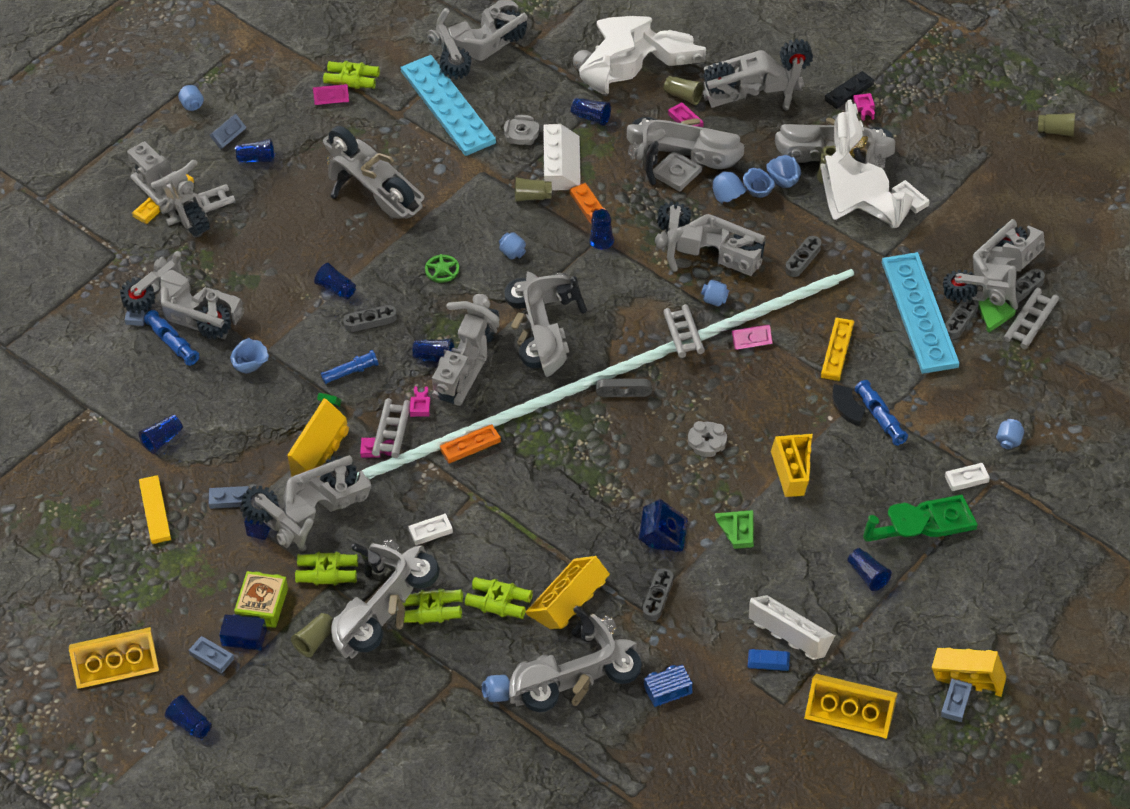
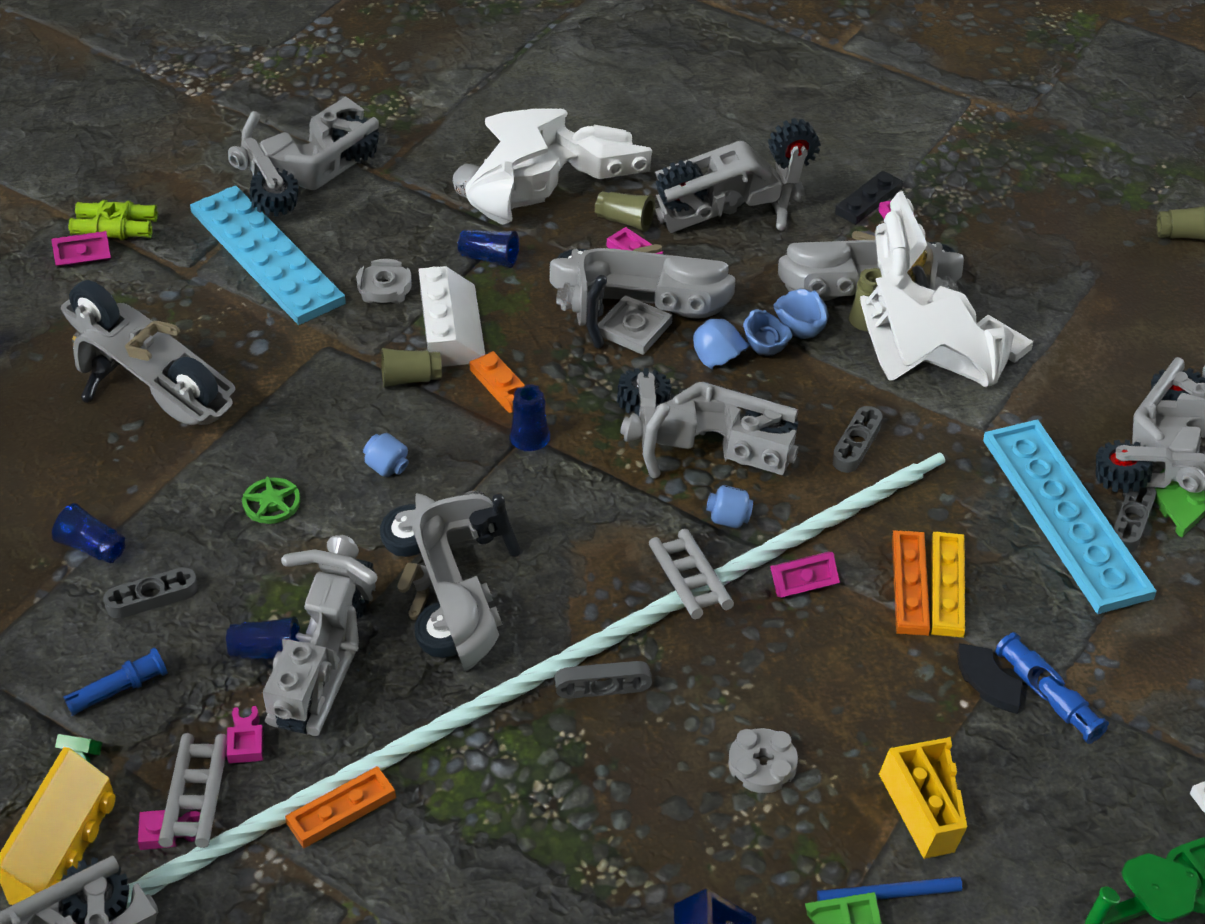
camera: 10 degrees left, 5 degrees down
none -> blue bar [817,877,962,901]
none -> orange tile [892,530,930,636]

